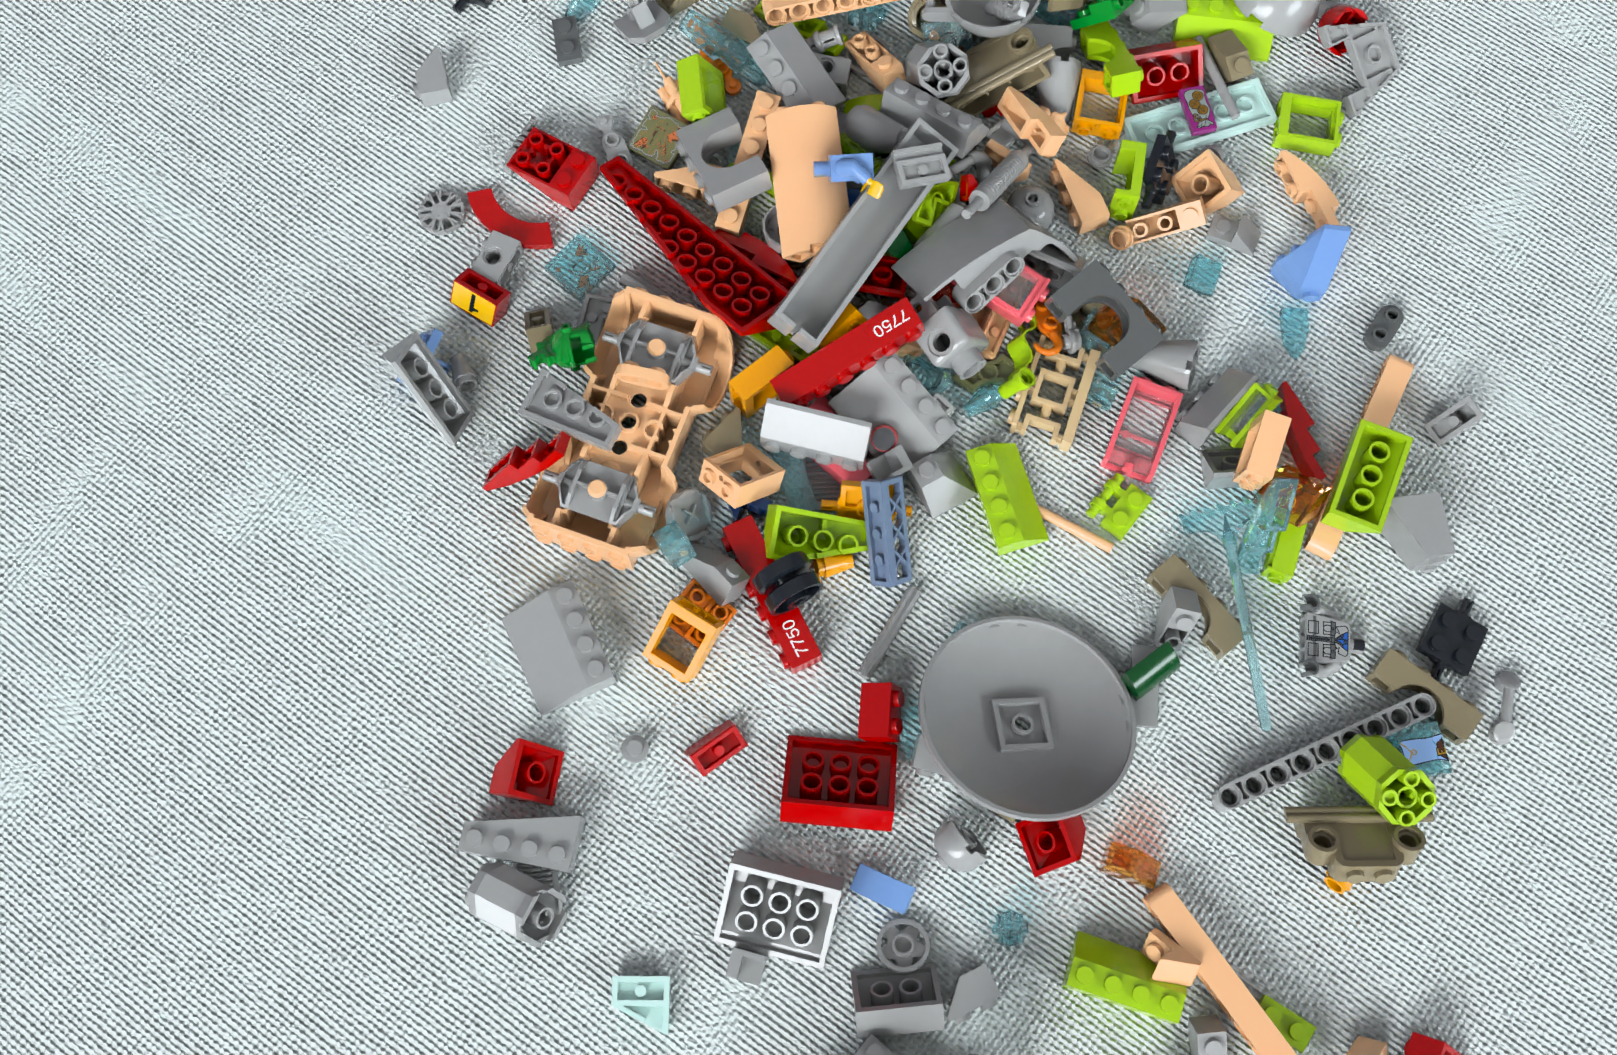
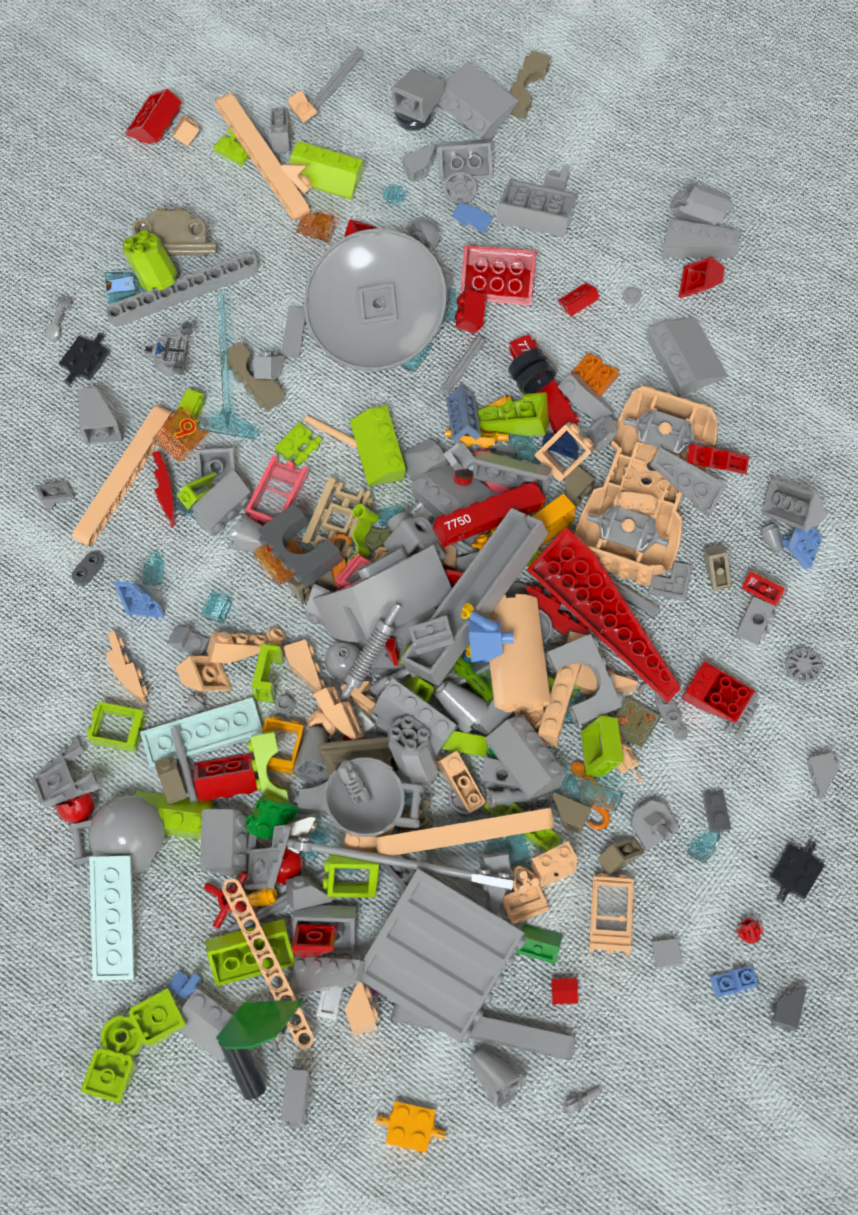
camera: 175 degrees left, 5 degrees down
red tile [467,188,554,249] -> none
green helmet [528,321,597,372] -> none
clear light blue tile [544,234,616,301] -> none
light aqua wing [611,976,671,1034] -> none
light orange window [642,595,725,683] -> none
clear light blue brick [652,520,697,570] -> none
dark green brick [1120,641,1180,701] -> none
black plate [1141,130,1179,209] -> none
tile [1178,85,1217,136] -> none
light nougat window [1232,409,1292,491] -> none
clear light blue slope [1232,478,1299,574] -> none
lime slope [1320,419,1413,534] -> none
dark tan arch [1364,648,1484,745] -> none

